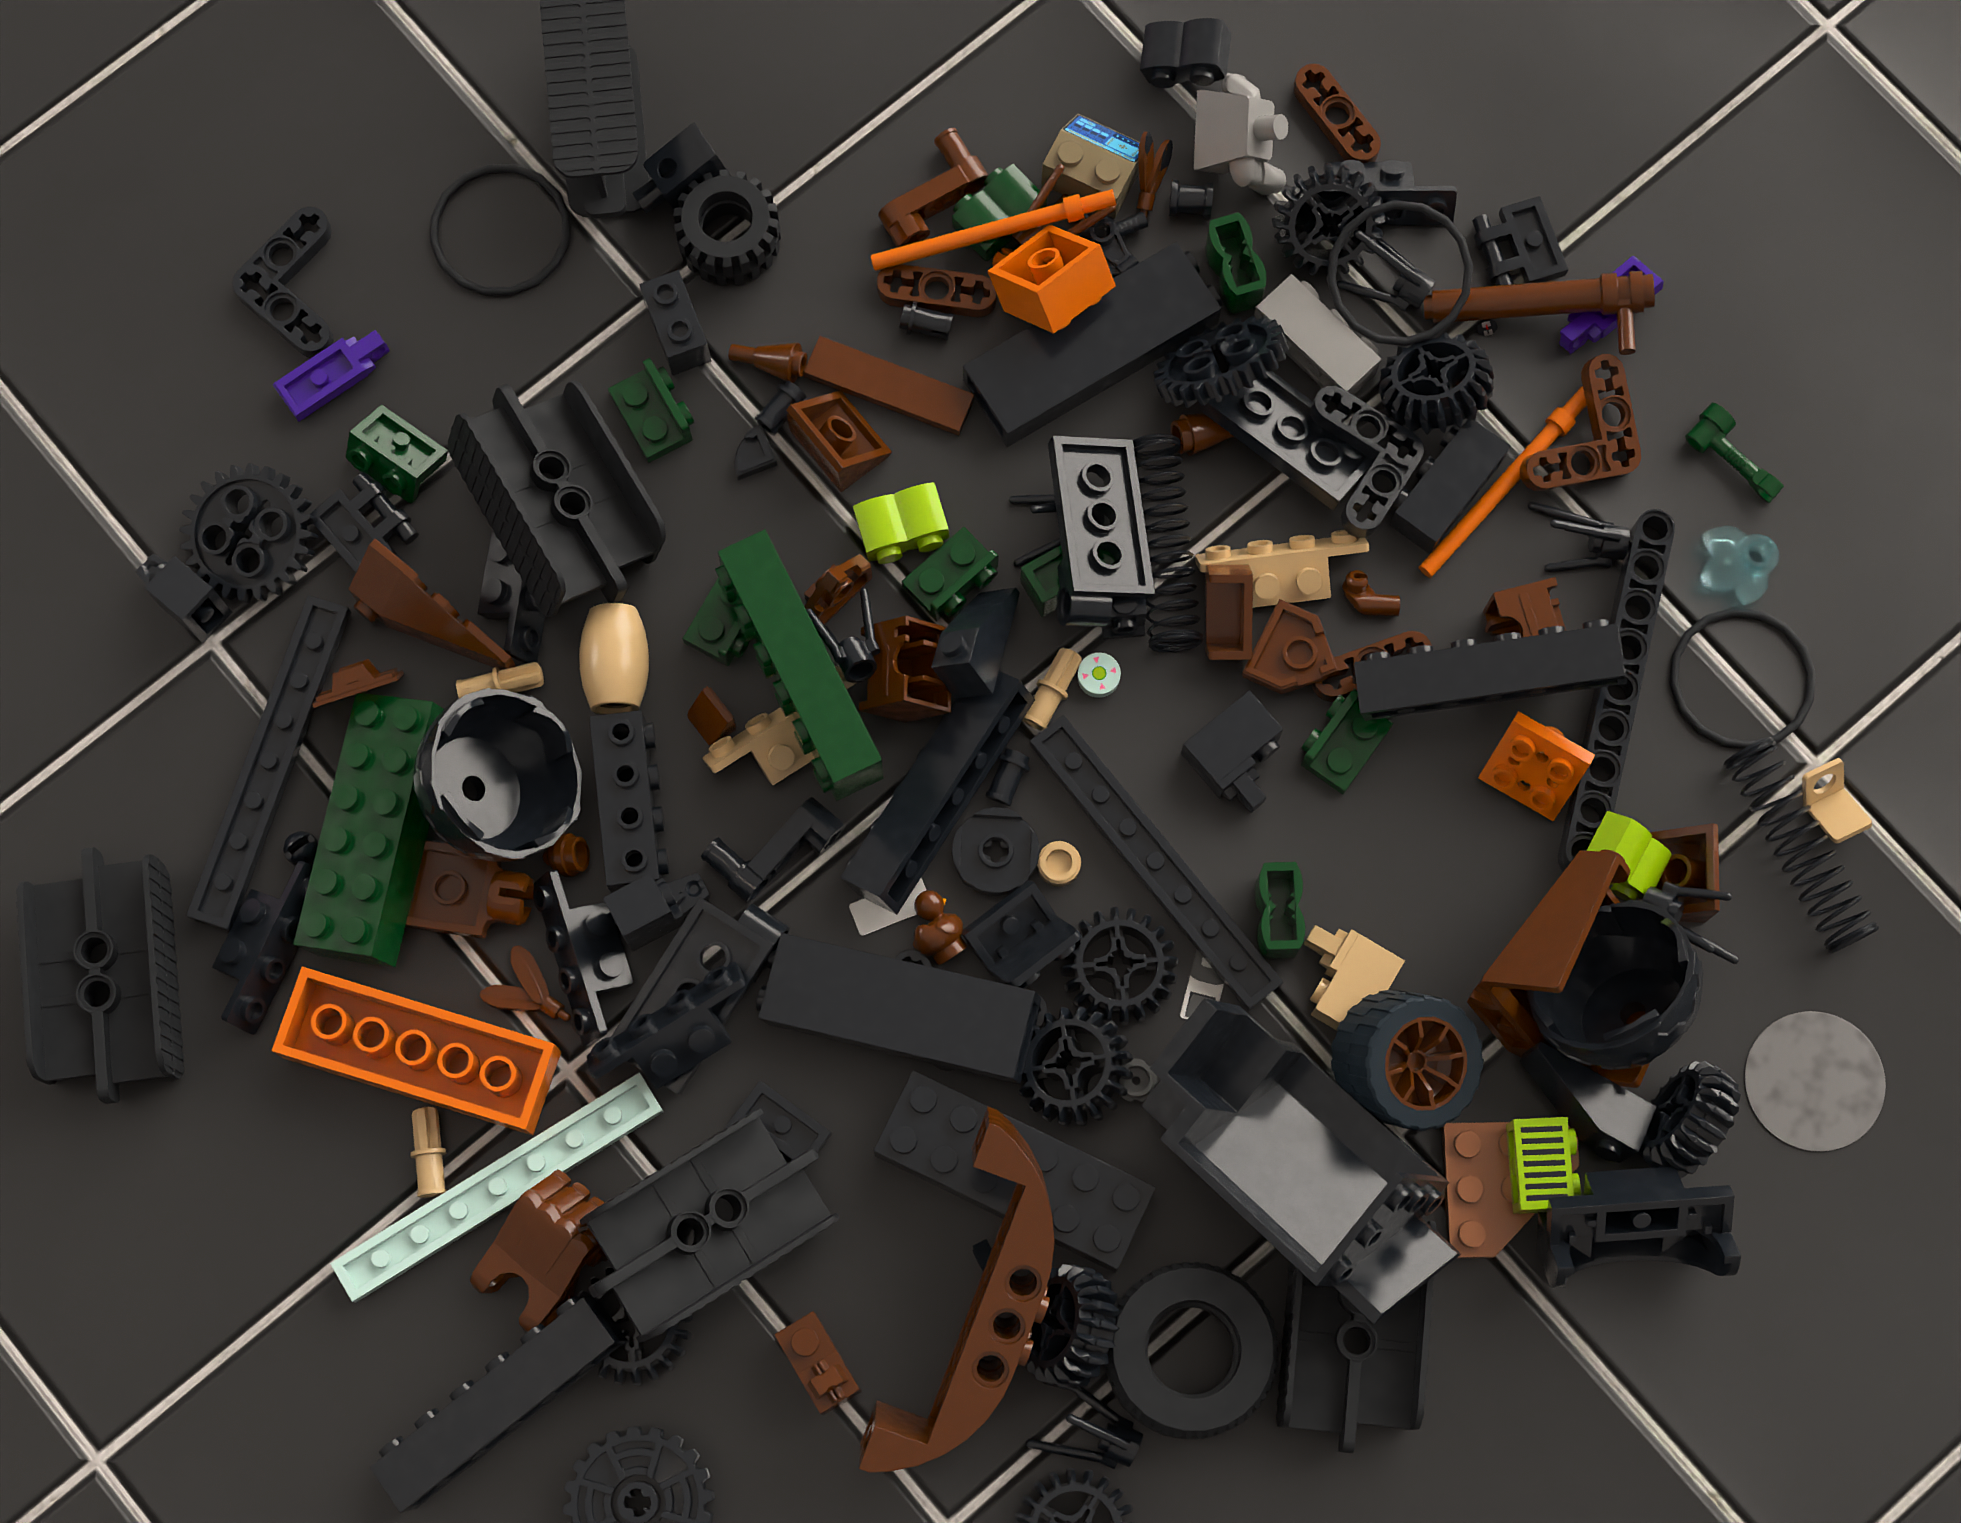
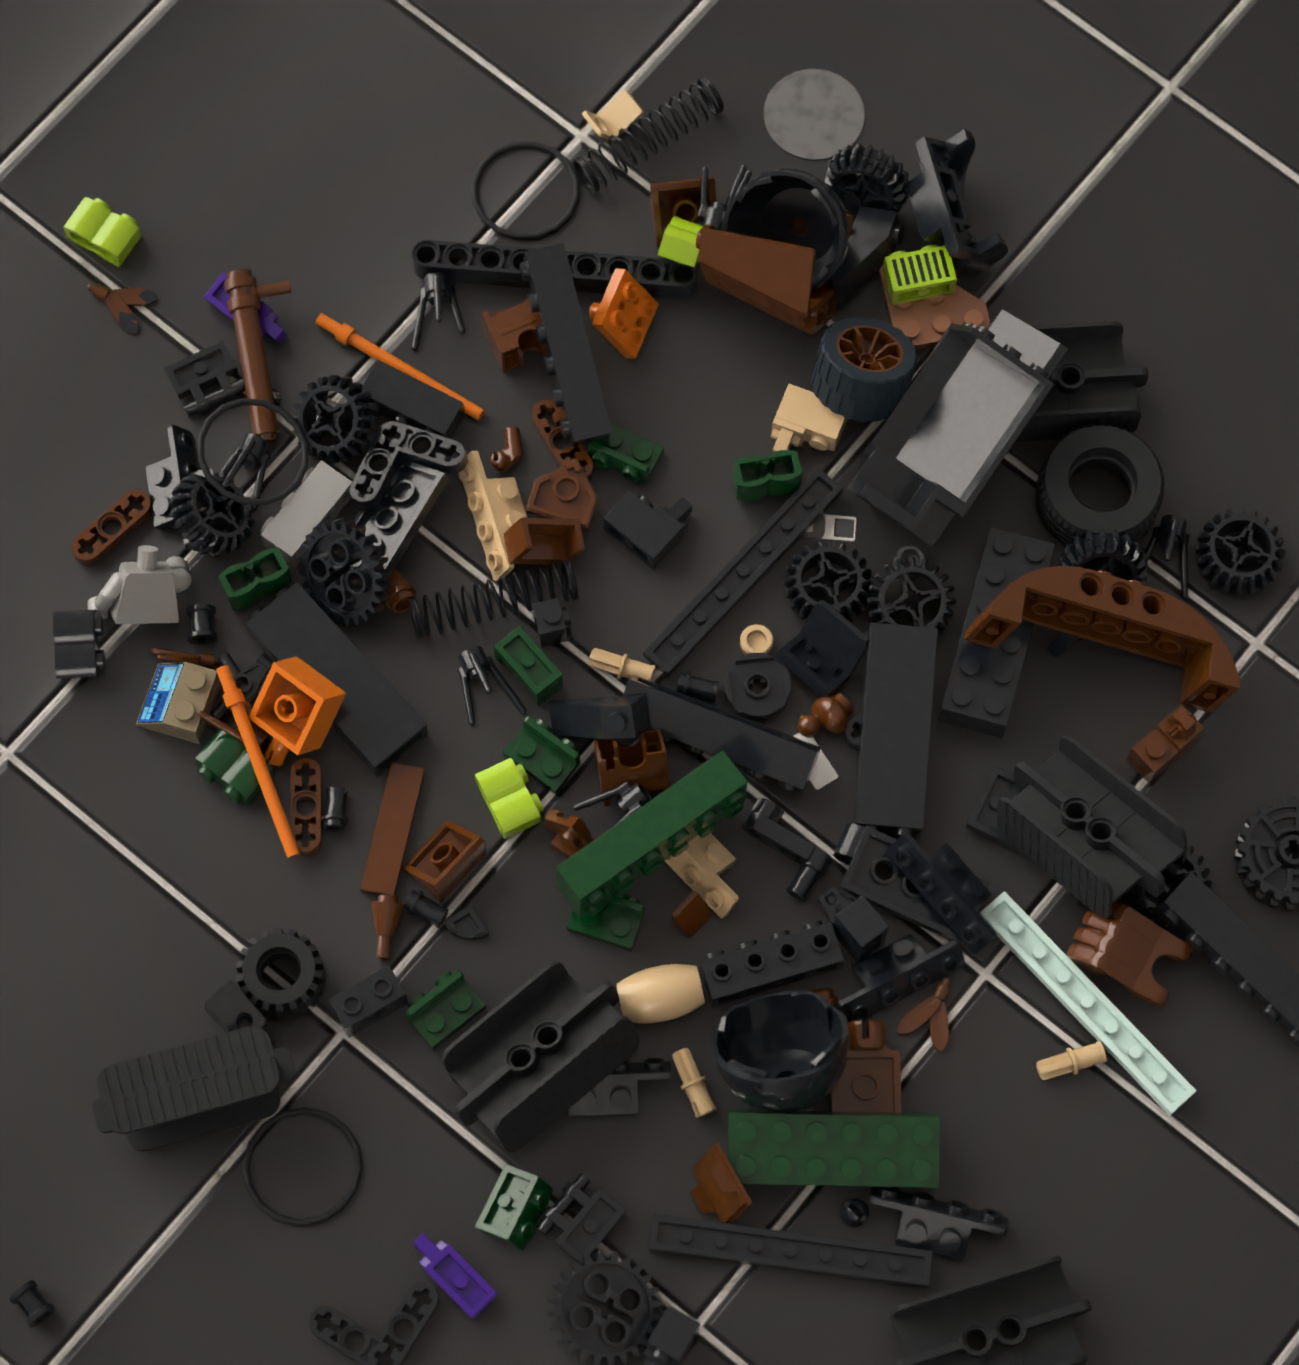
camera: 100 degrees left, 5 degrees down
orange brick [271,967,562,1136] -> none
reddish brown wedge [349,539,516,670] -> none
reddish brown beam [878,127,989,248] -> none
hinge [1048,436,1155,627] -> none
light aqua tile [1077,653,1121,698] -> none
reddish brown beam [1520,354,1641,491] -> none
dark green brick [1685,402,1784,503] -> none
clear light blue plate [1700,526,1779,605] -> none
none -> lime brick [64,197,141,267]
none -> reddish brown piece [87,284,158,335]

